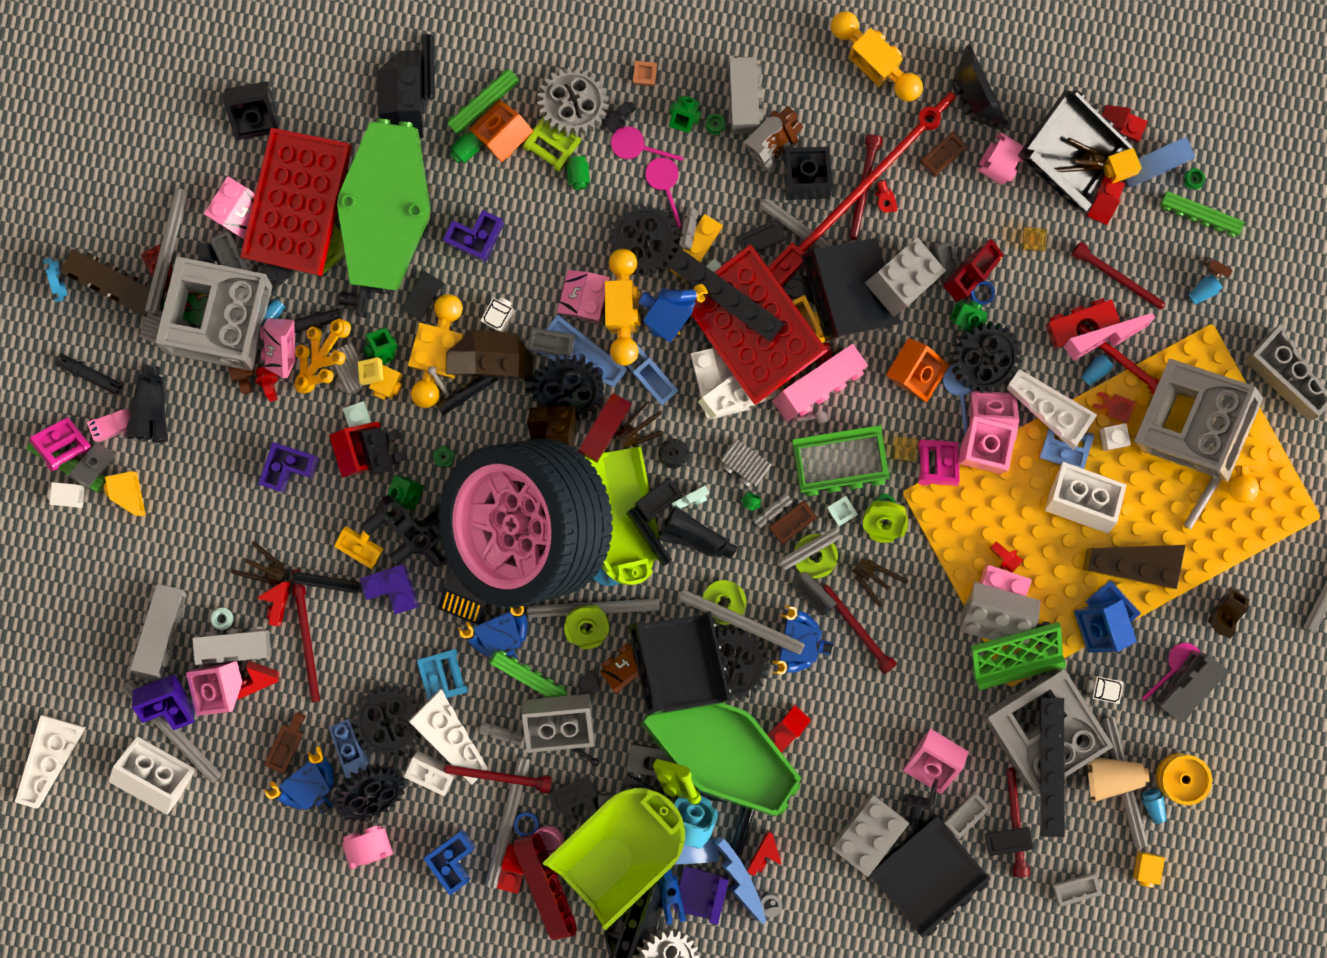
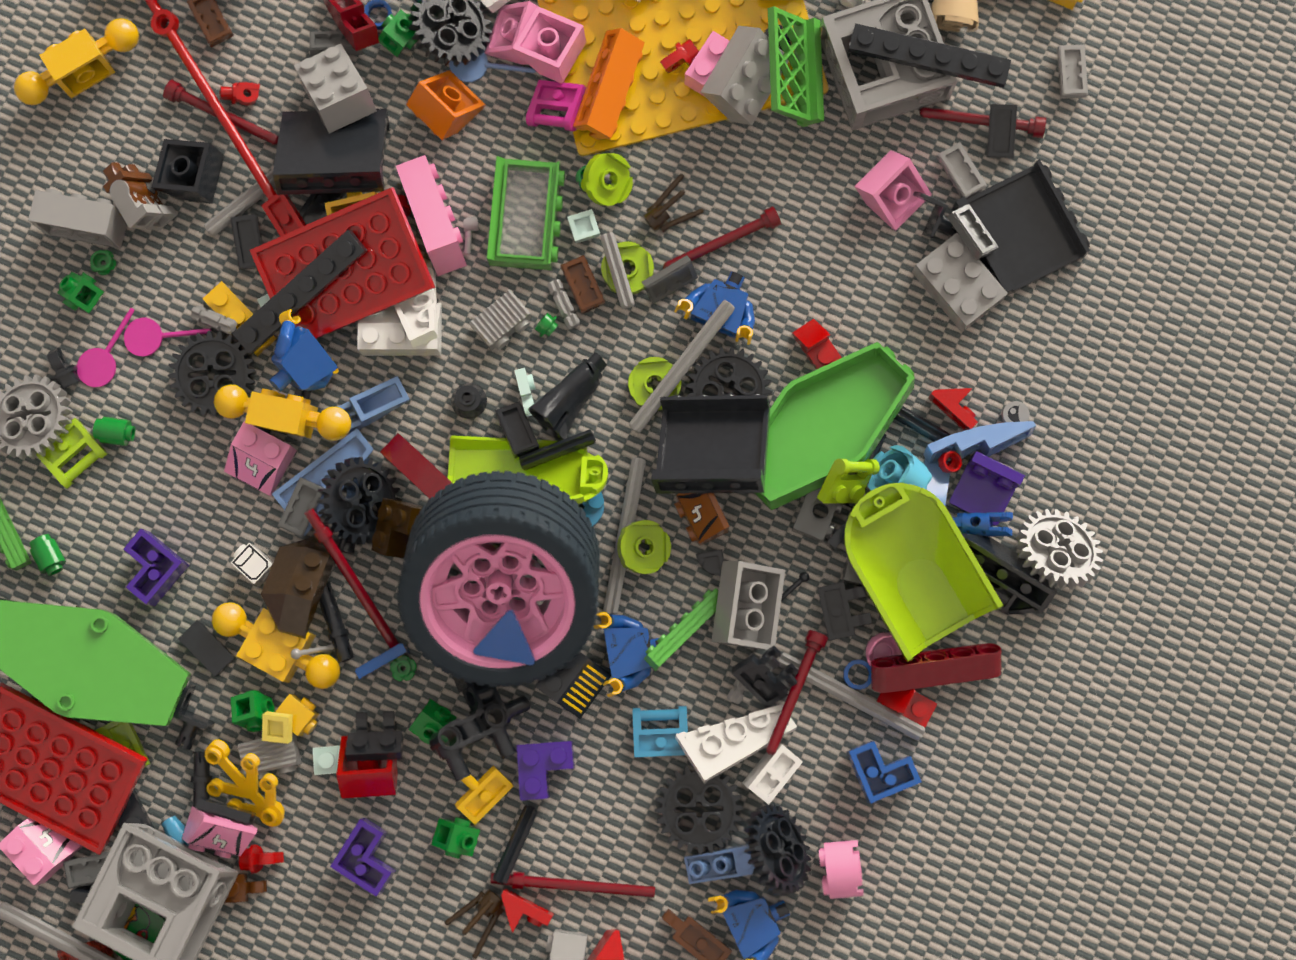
camera: 75 degrees left, 5 degrees down
orange slope [468,99,533,162] -> none
dark brown plant [617,401,664,448] -> none
nougat plate [633,61,657,87] -> none
clear yellow plate [893,437,918,462] -> none
none -> black tile [195,797,256,825]
none -> dark red bar [304,508,399,649]
none -> blue tile [355,643,410,679]
none -> green brick [431,817,480,859]
none -> blue piece [473,610,535,665]
none -> orange brick [573,28,645,140]
none -> black plate [731,646,798,708]
none -> red hinge [938,451,962,473]
none -> dark grey plate [947,204,999,260]

